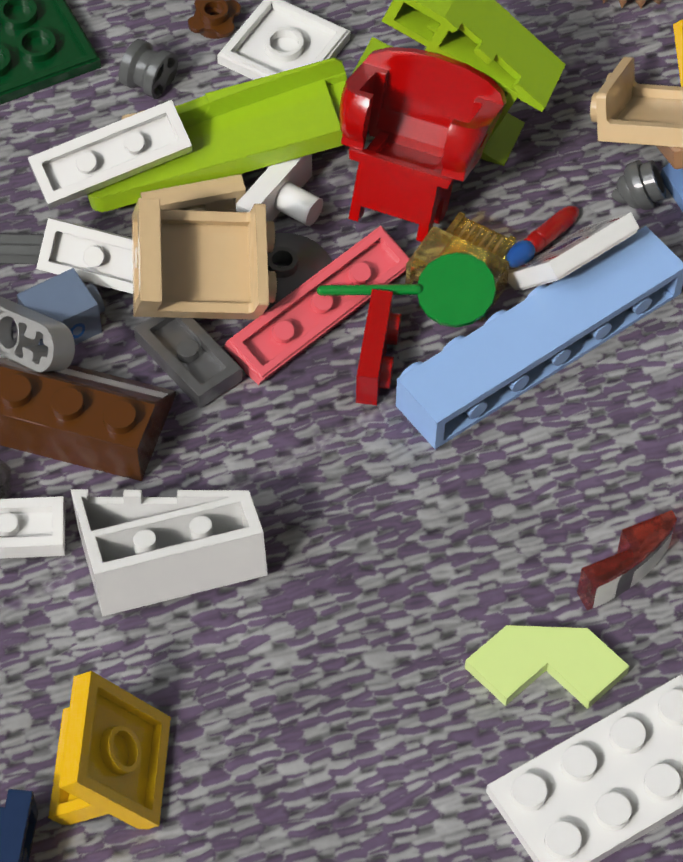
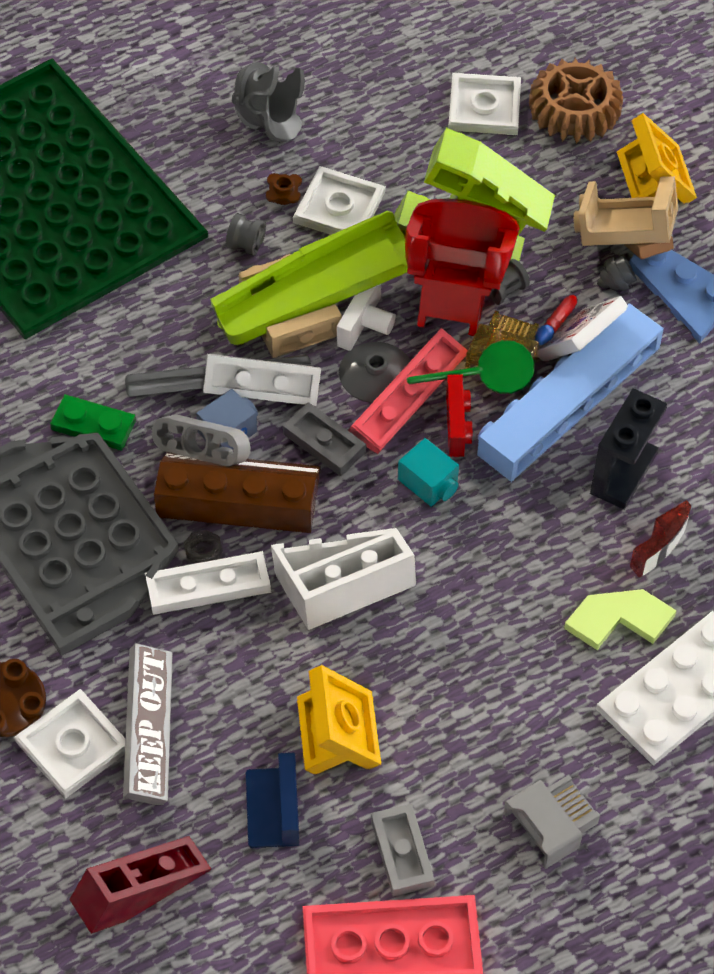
camera: 10 degrees left, 0 degrees up
white plate [28,100,192,210] -> none
tan panel [132,198,277,320] -> none
none -> teal brick [398,438,459,507]
none -> dark grey bush [489,259,530,305]
none -> black panel [590,388,667,510]

